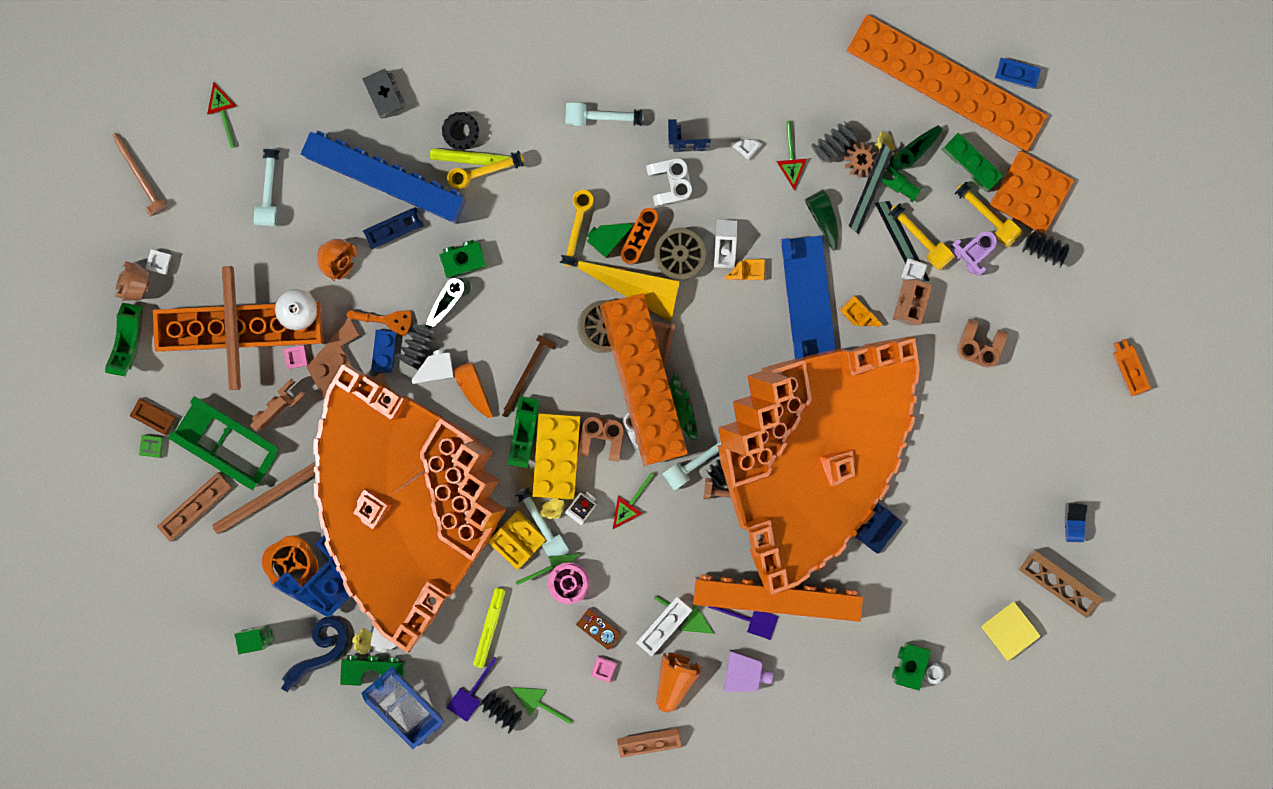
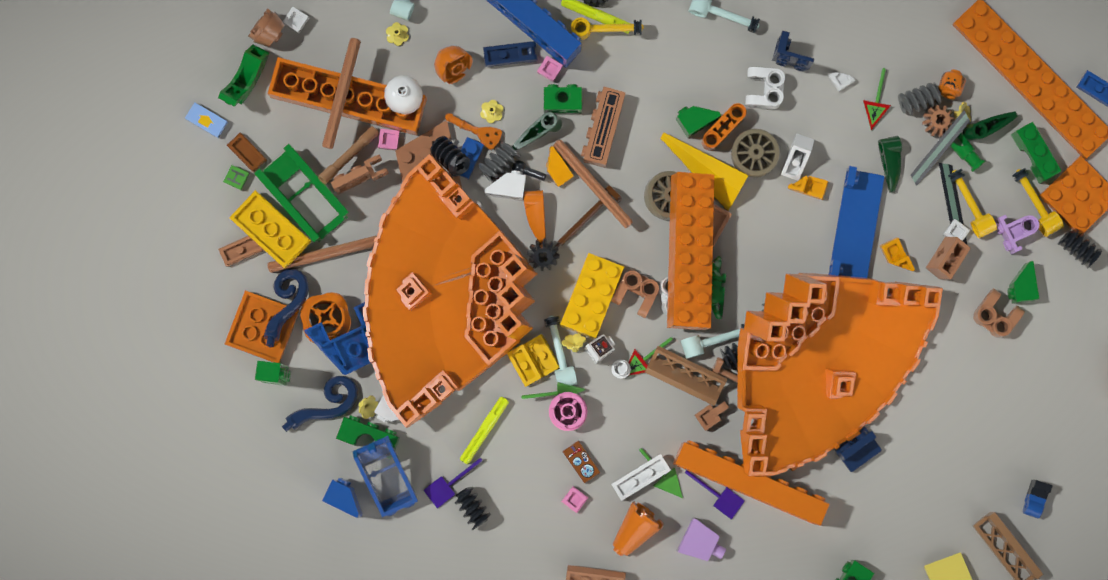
camera: 15 degrees right, 5 degrees down
green arch [507,396,540,468] -> none
bright green piece [511,687,572,724] -> none
yellow piece [560,190,594,267] -> none
none -> light blue tile [185,102,228,138]
none -> orange plate [225,290,300,363]
none -> yellow tile [229,190,312,269]
none -> dark blue plant [264,269,309,347]
none -> medium nougat piece [318,126,379,185]
none -> blue slope [322,478,363,518]
none -> light yellow plant [386,22,409,46]
none -> black piece [430,136,471,176]
none -> light yellow plant [480,100,503,124]
none -> black bar [512,160,546,181]
none -> black gear [527,238,560,271]
none -> bright pink tile [537,56,563,82]
none -> light orange slope [546,146,574,187]
none -> nougat axle [553,140,633,228]
none -> nougat brick [581,87,626,168]
none -> white plate [611,359,631,379]
none -> medium nougat fence [645,346,727,406]
none -> nougat plate [694,401,729,431]
none -> orange head [938,69,966,99]
none -> green slope [1007,261,1039,304]

